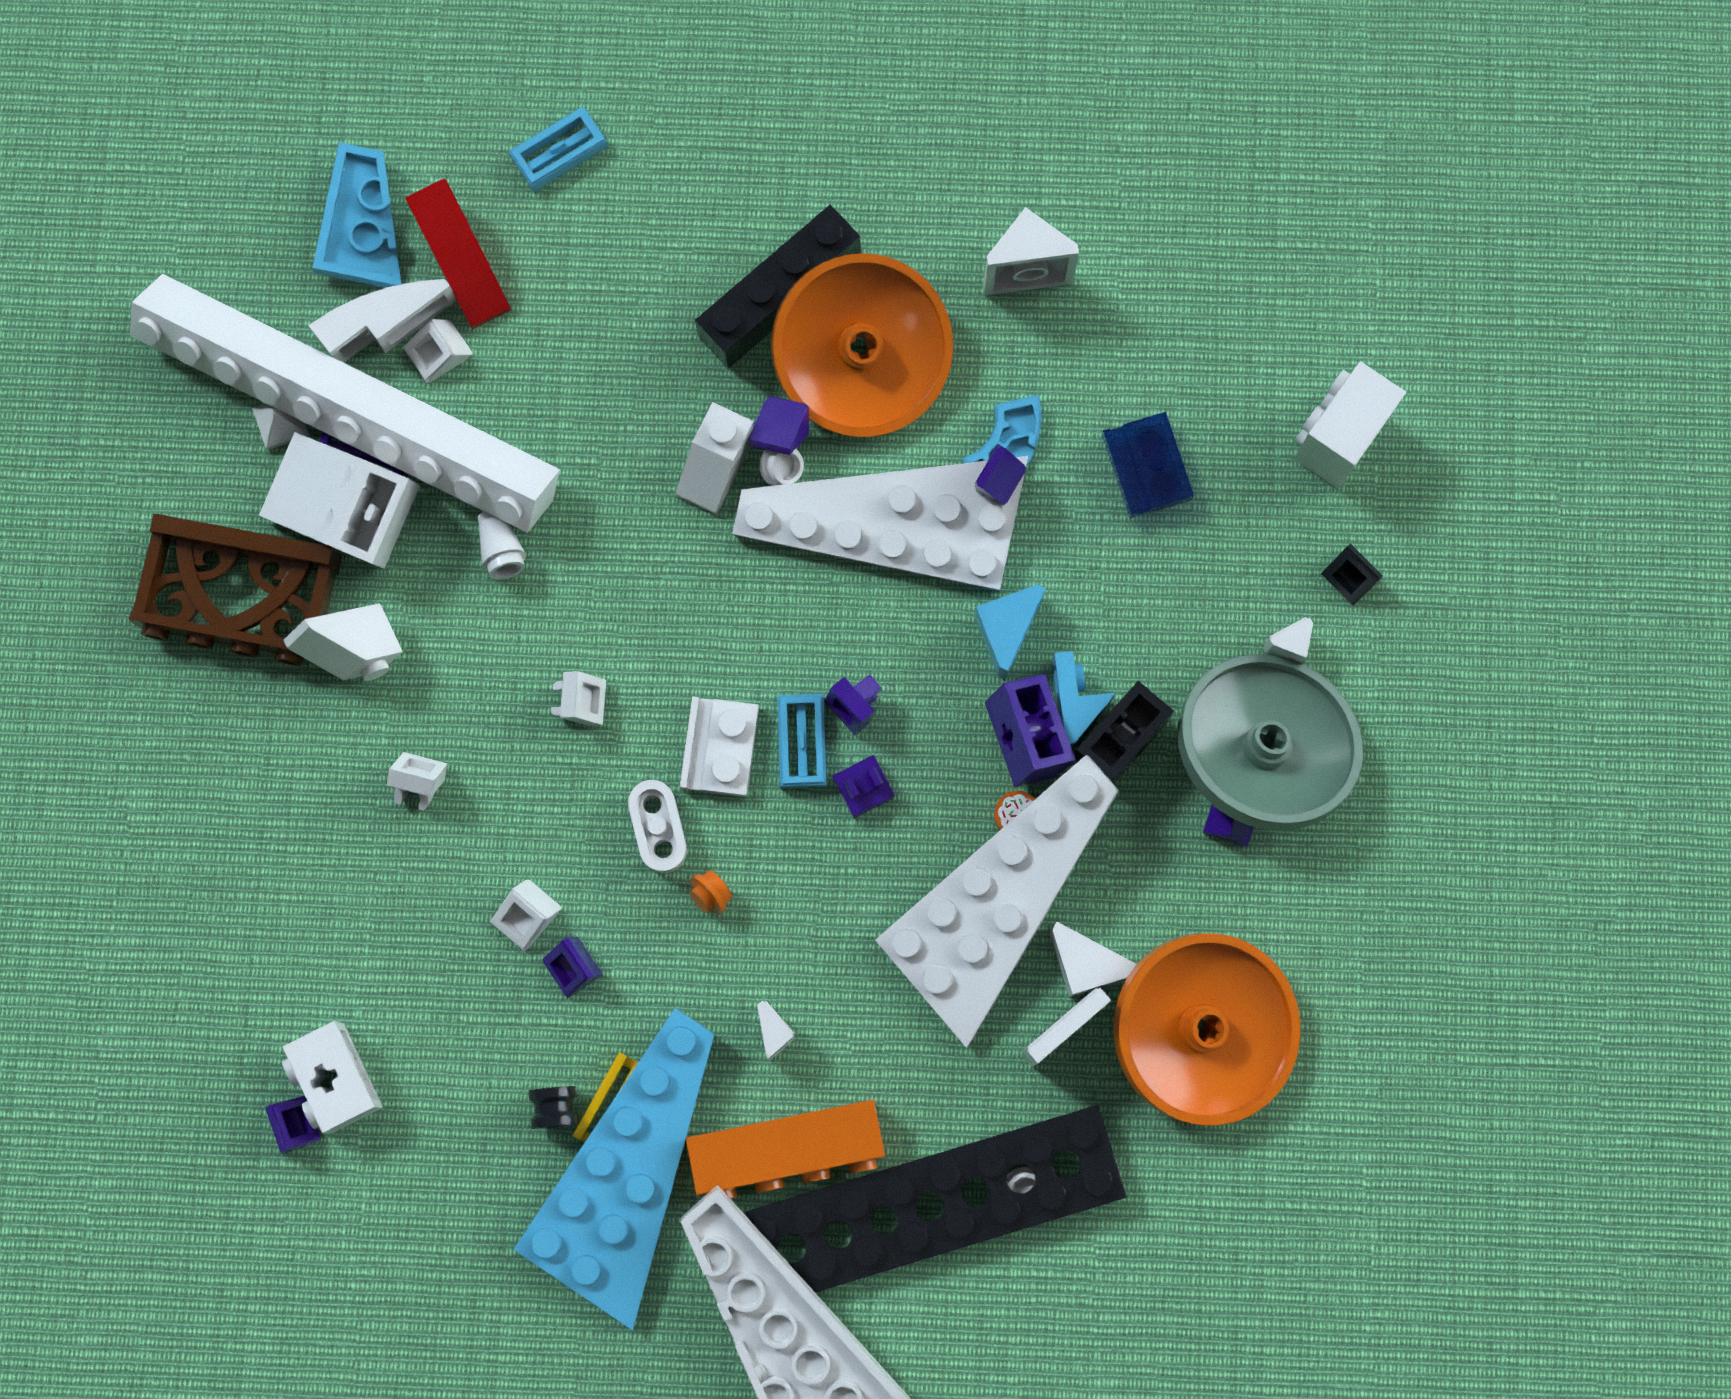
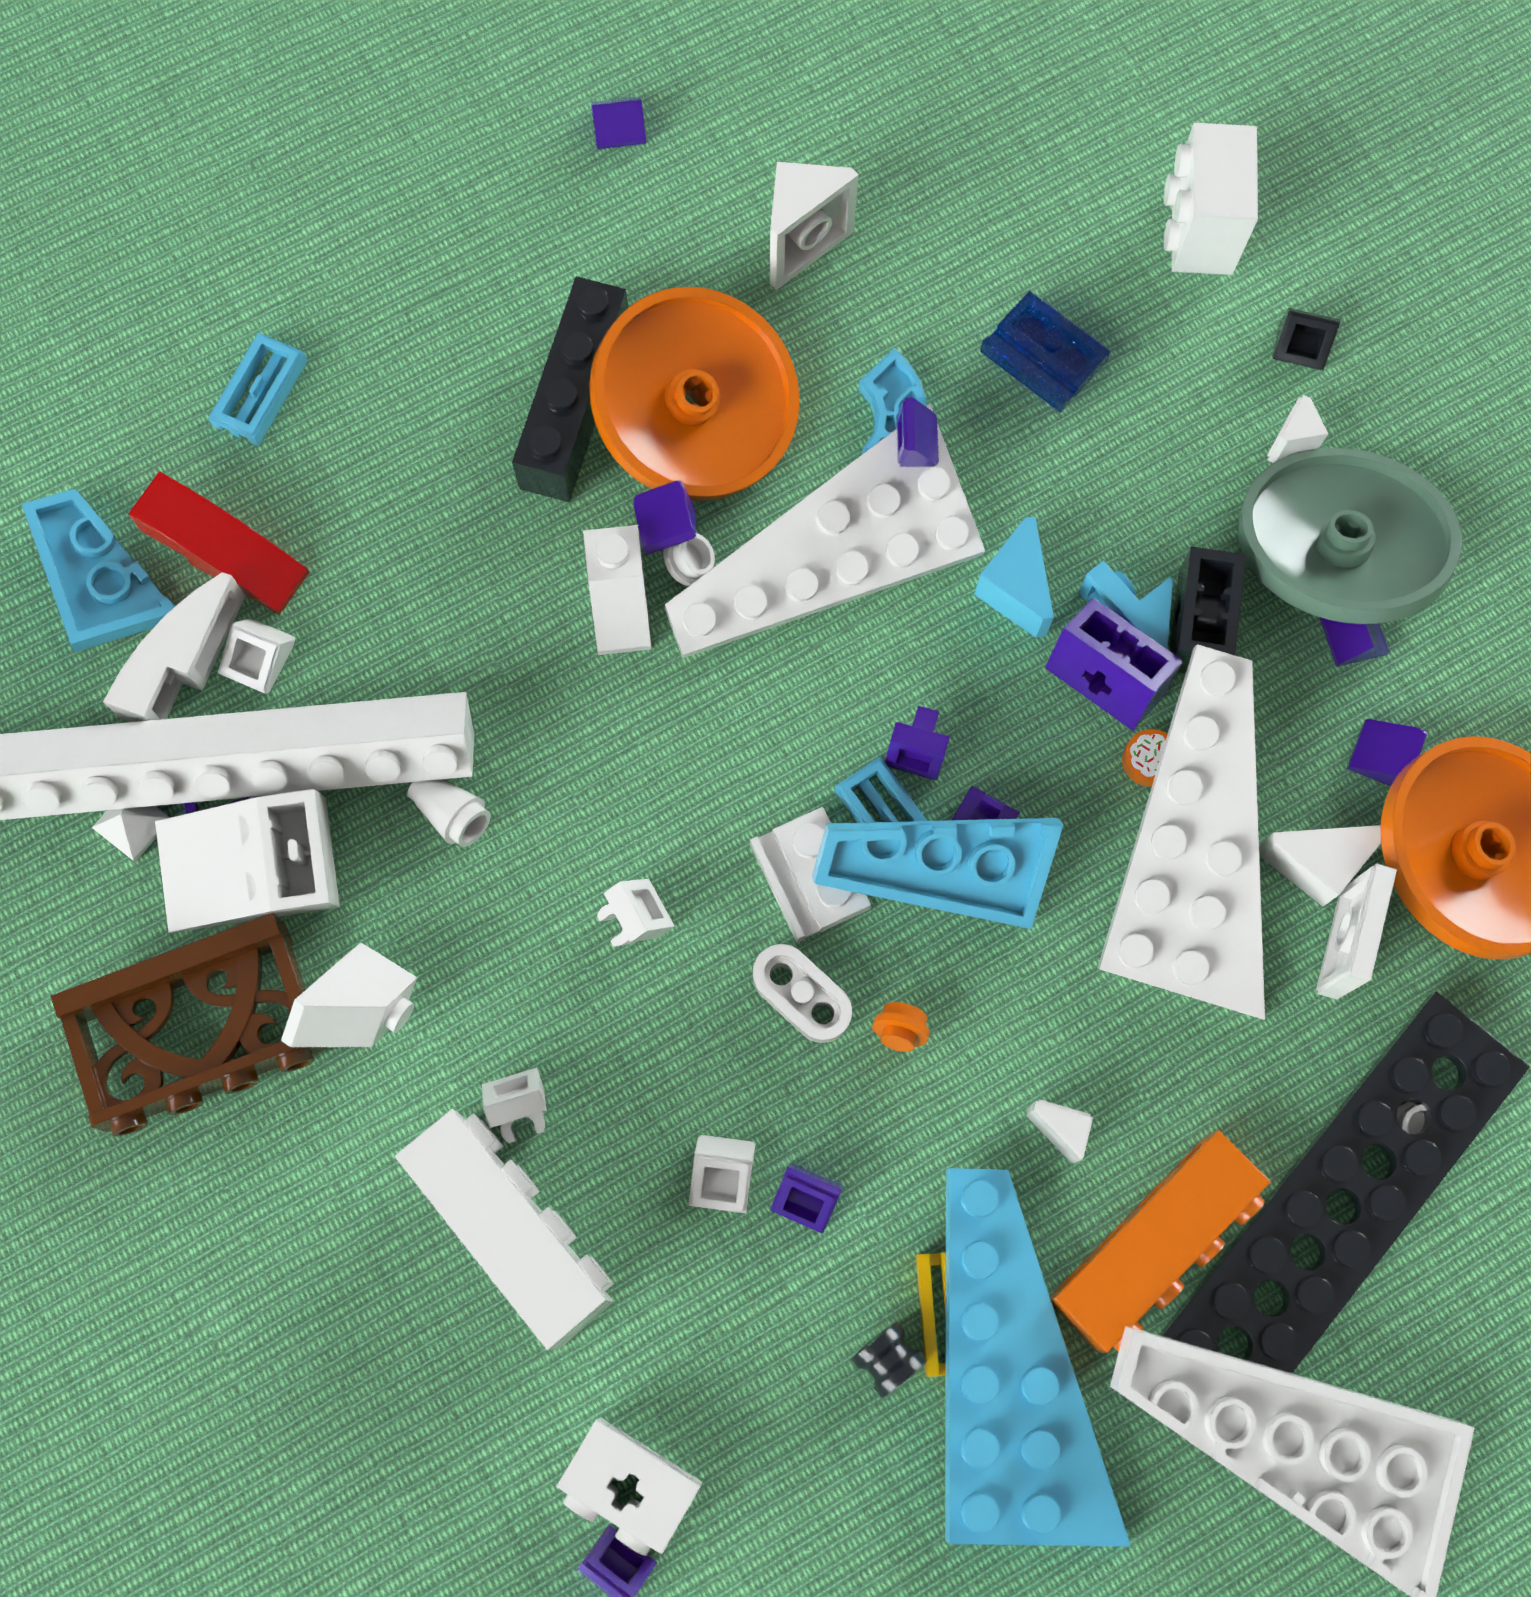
camera: 35 degrees left, 5 degrees down
none -> white brick [395,1108,614,1350]
none -> dark purple slope [591,96,647,150]
none -> medium azure wing [812,818,1063,929]
none -> dark purple slope [1346,719,1428,787]

